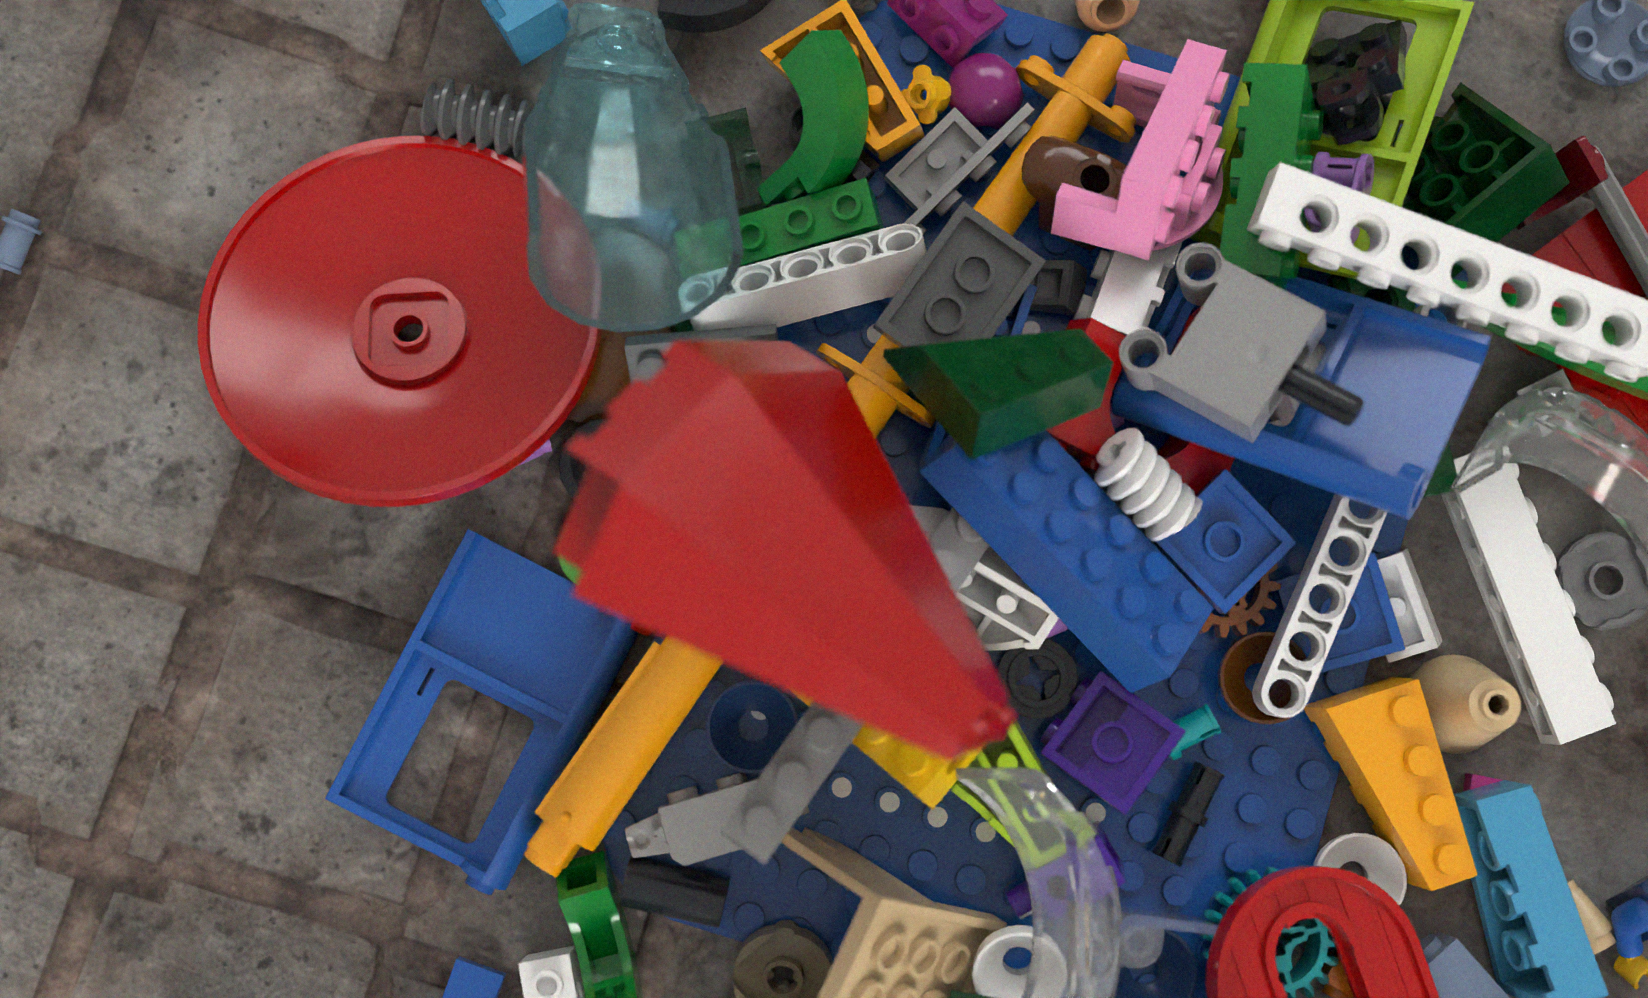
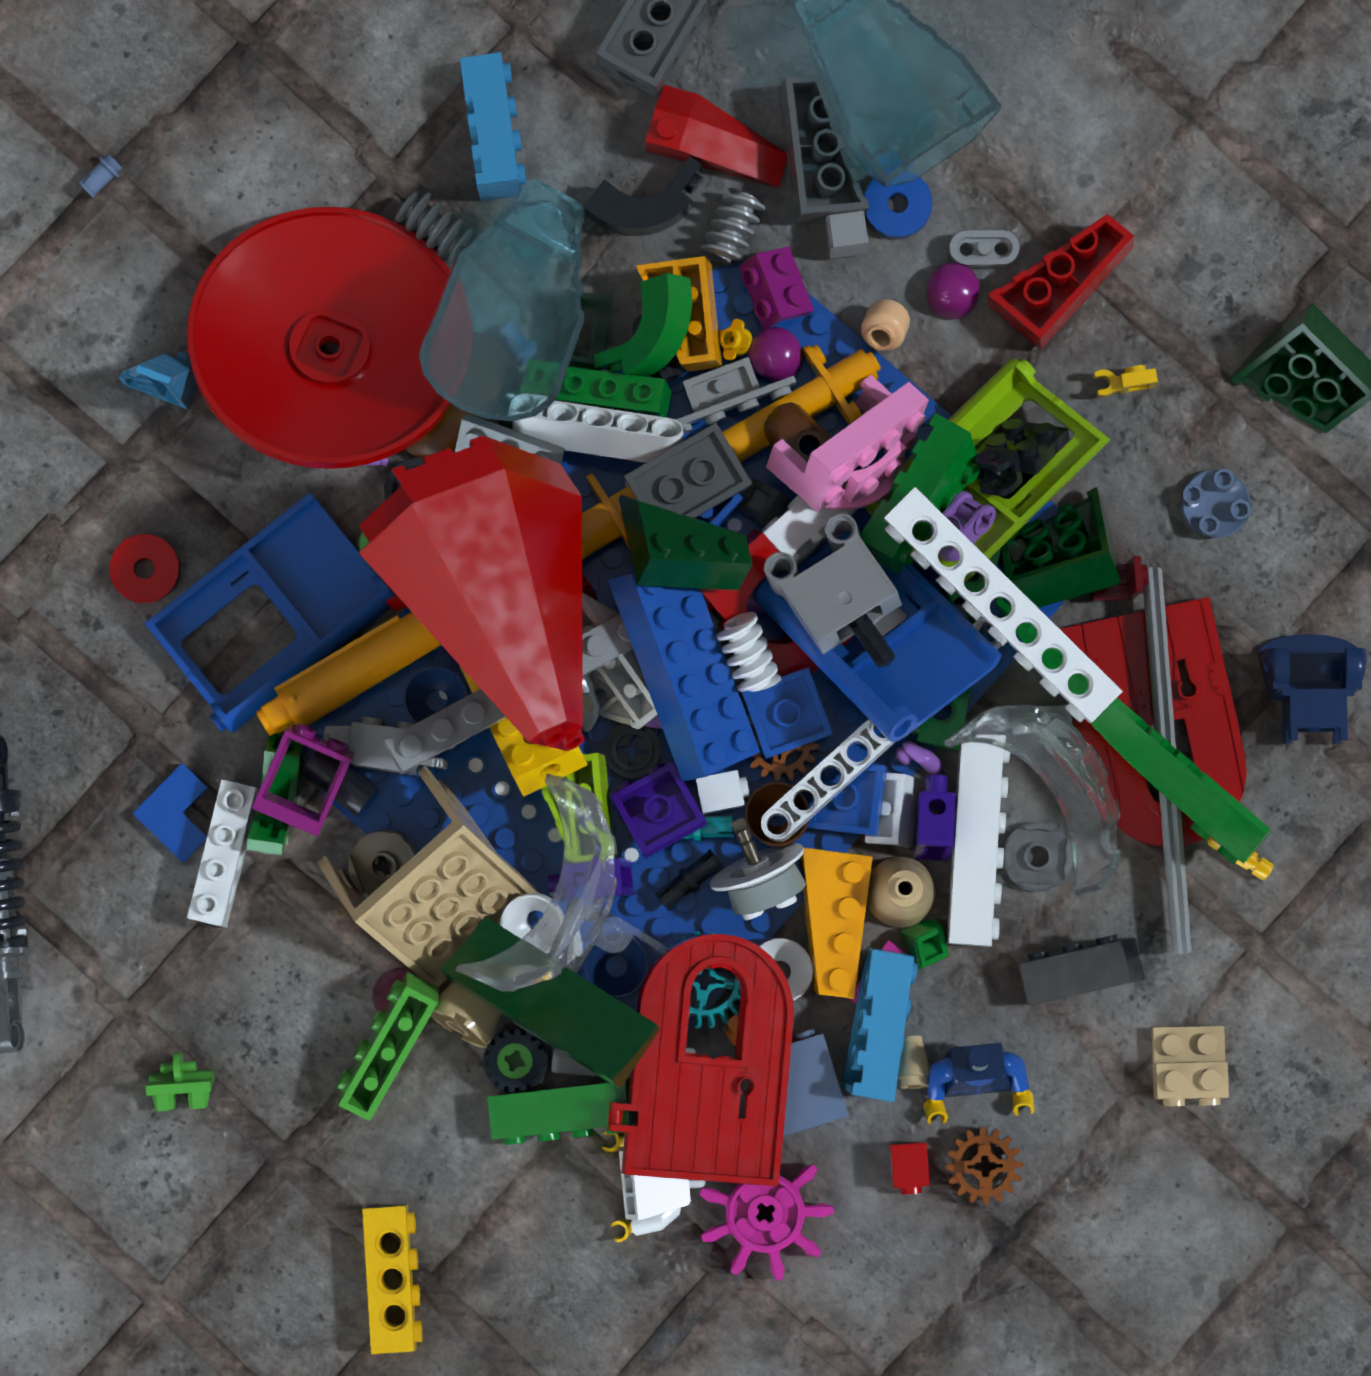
camera: 30 degrees right, 0 degrees up
none -> red tile [110,534,180,604]
none -> dark azure wedge [118,351,197,410]
none -> magenta window [252,723,354,837]
none -> white brick [696,770,750,815]
none -> piece [710,818,806,920]
none -> medium lavender arm [895,741,944,775]
none -> green slope [900,919,949,970]
none -> dark purple torso [913,774,956,862]

